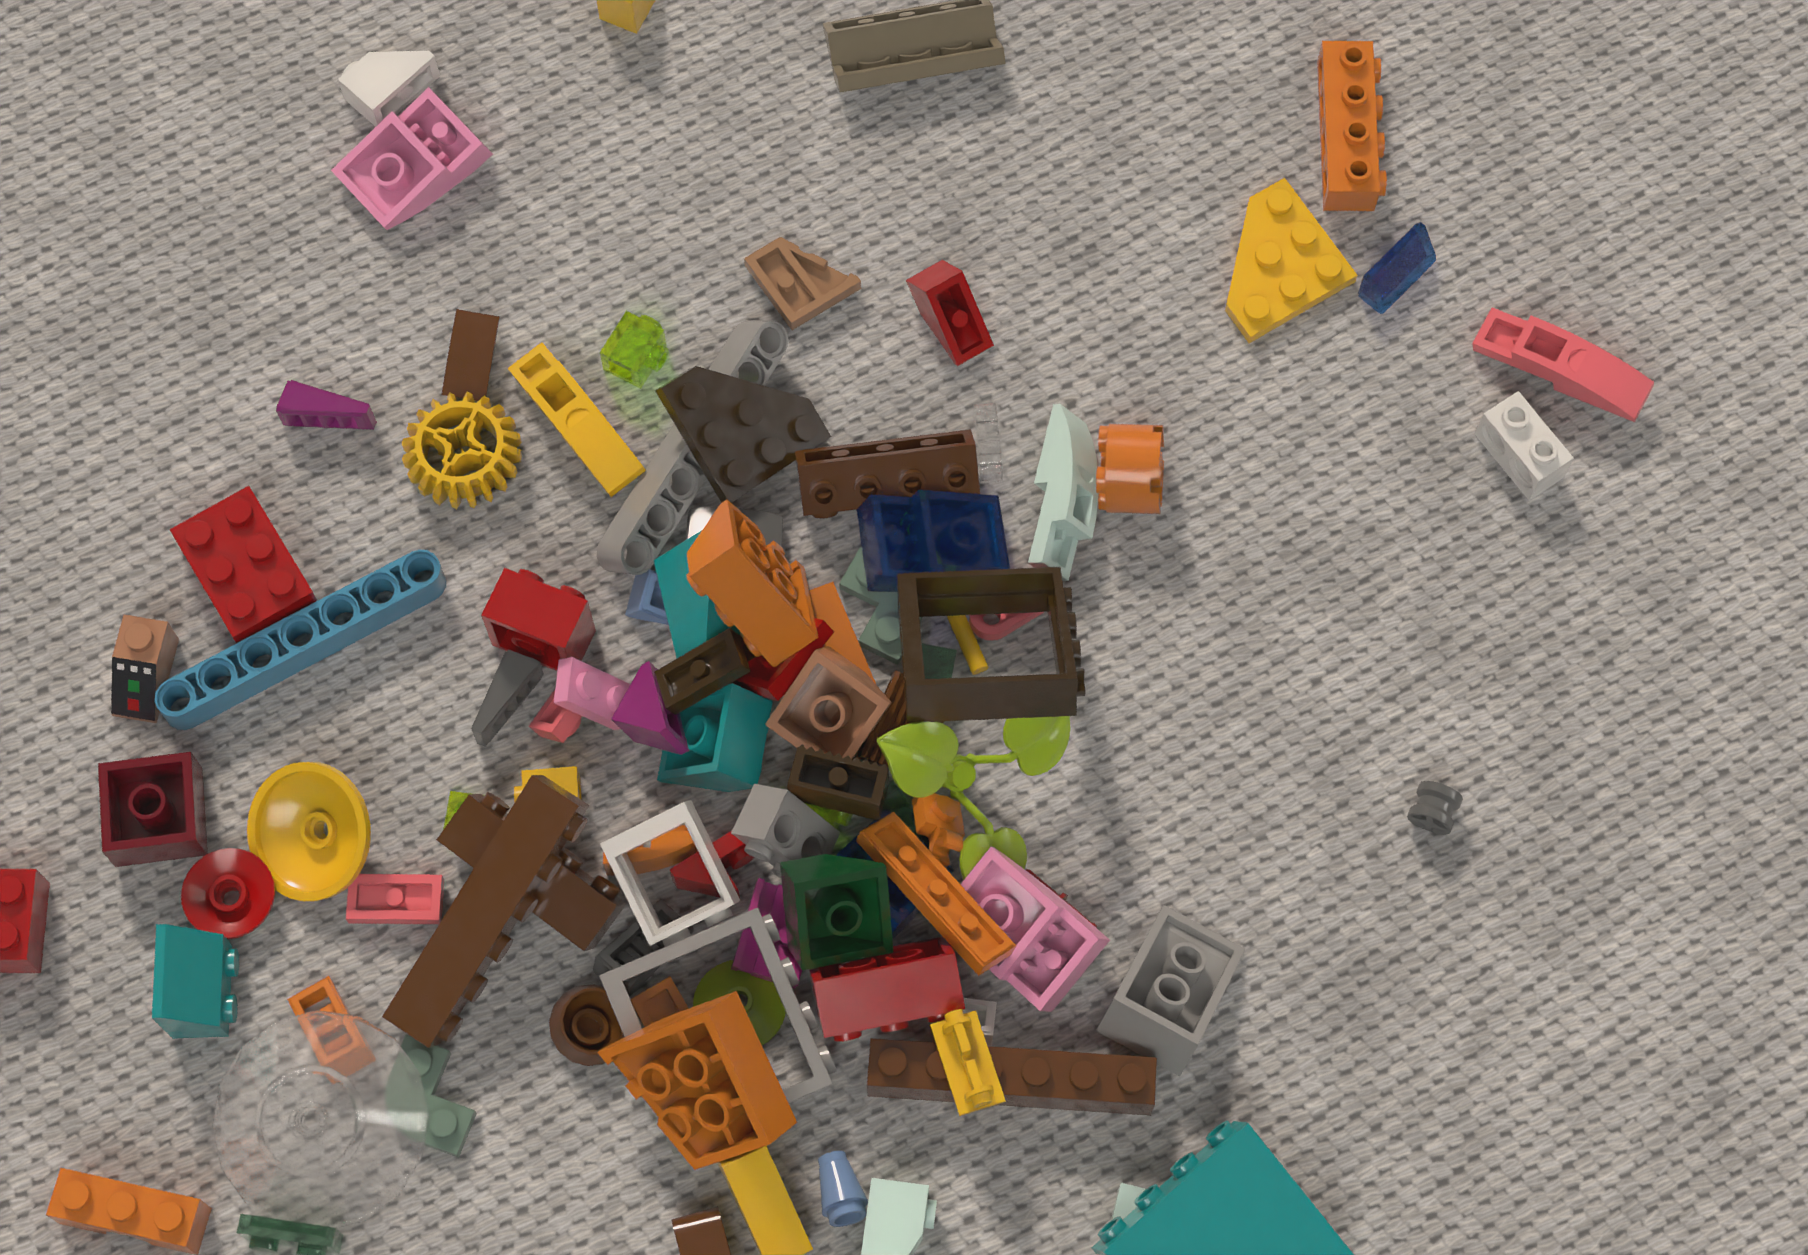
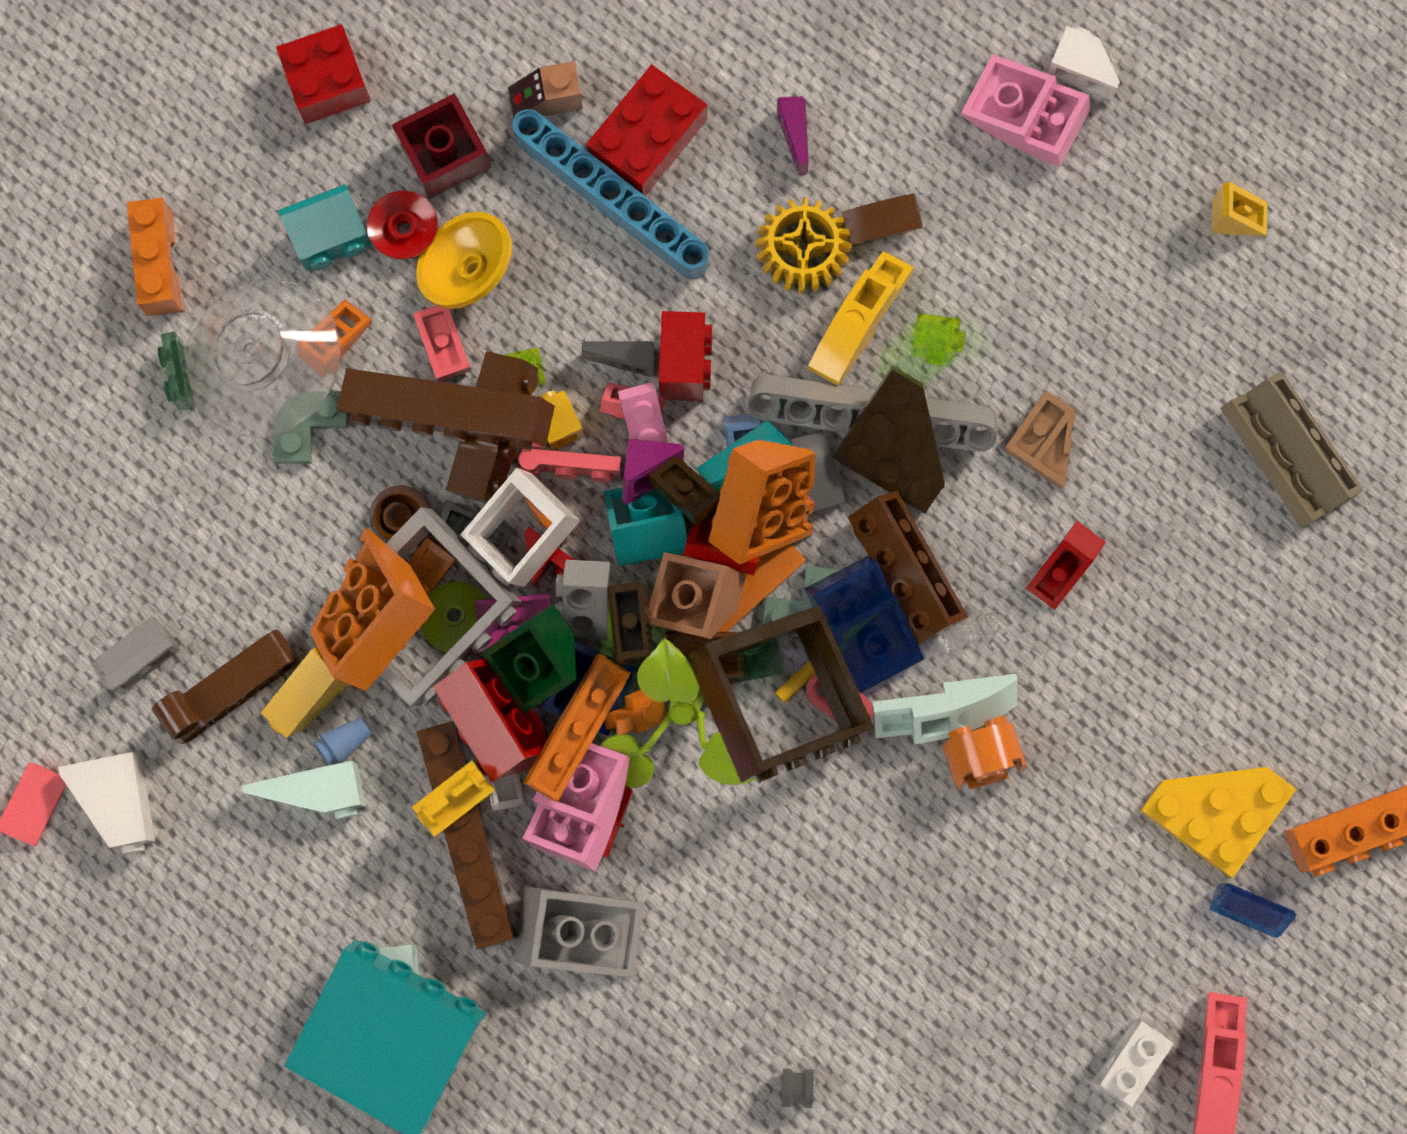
camera: 70 degrees right, 10 degrees up
none -> coral plate [518,449,622,483]

